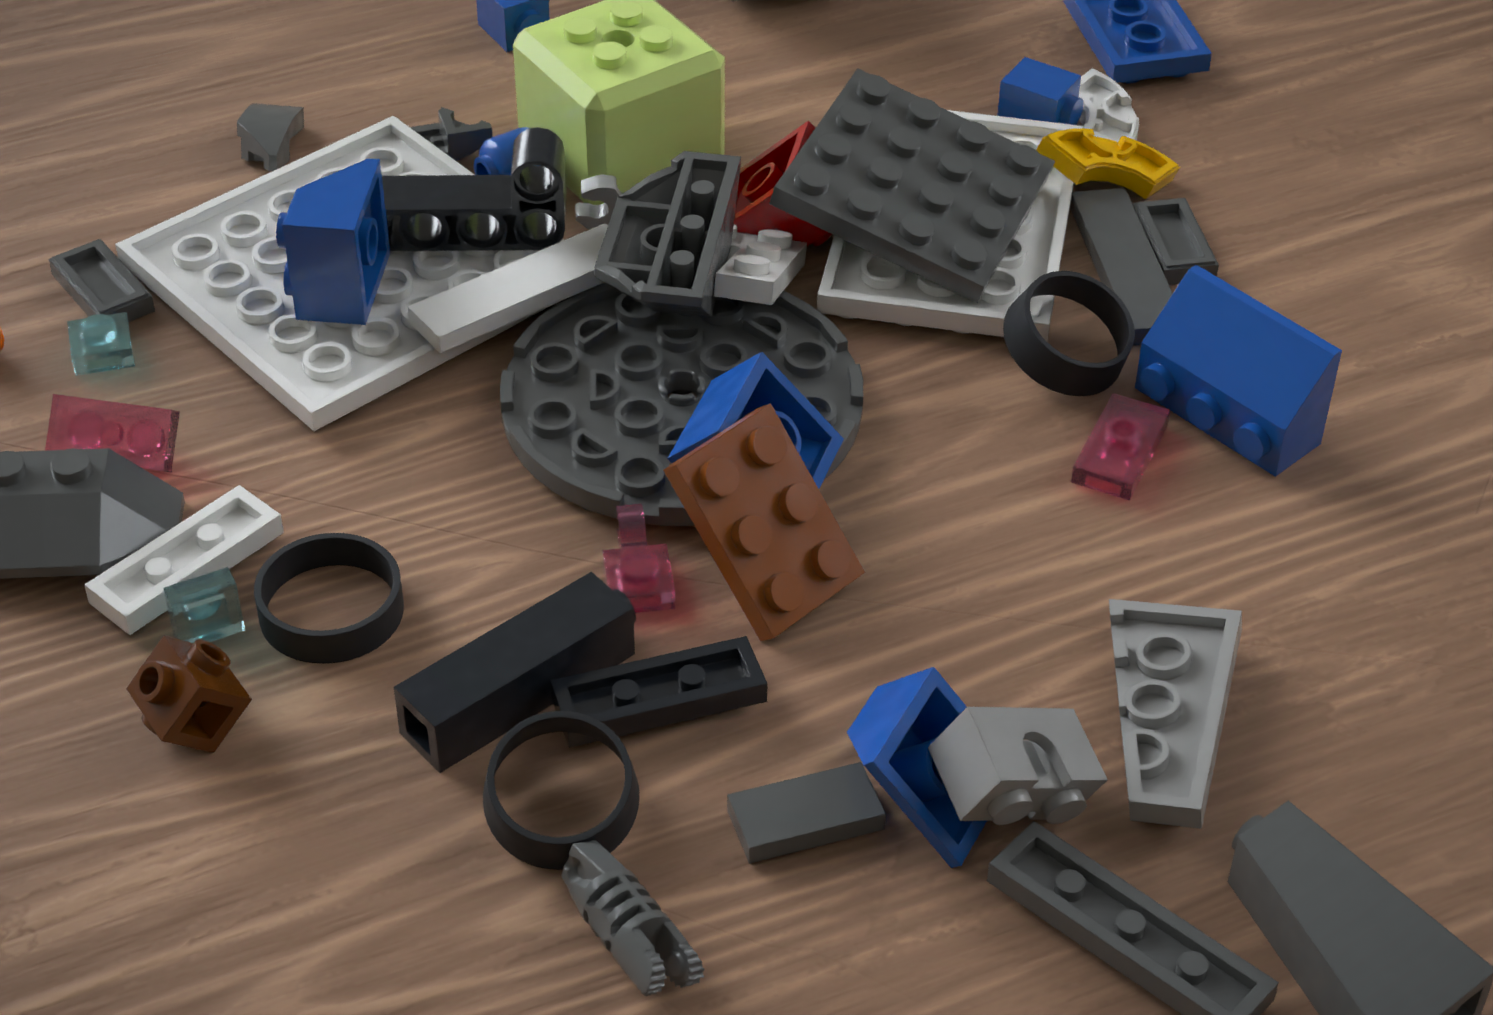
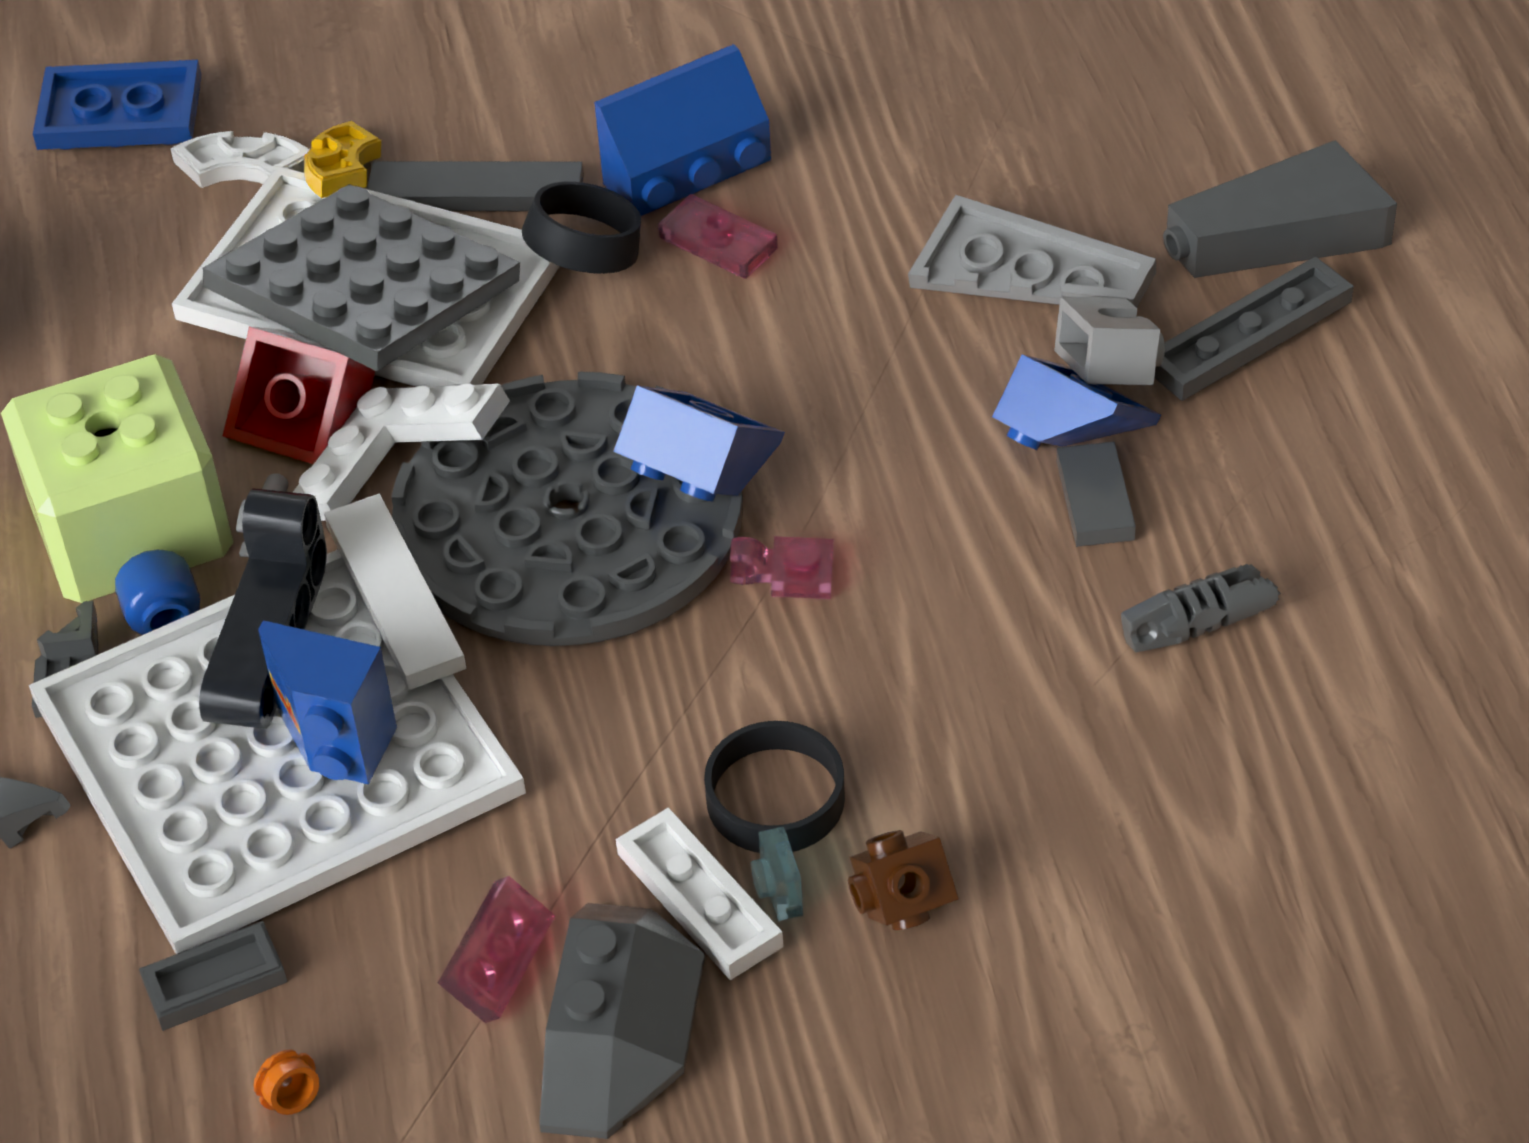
camera: 75 degrees left, 5 degrees up
clear light blue plate [67,312,135,376] -> none
black brick [394,572,636,773] -> none
black tyre [483,711,640,870] -> none
black plate [550,636,768,748] -> none
dark grey wedge [594,151,741,317] -> none
dark orange plate [663,403,865,641] -> none
blue brick [997,57,1084,125] -> none
dark grey tile [1132,198,1219,285] -> none

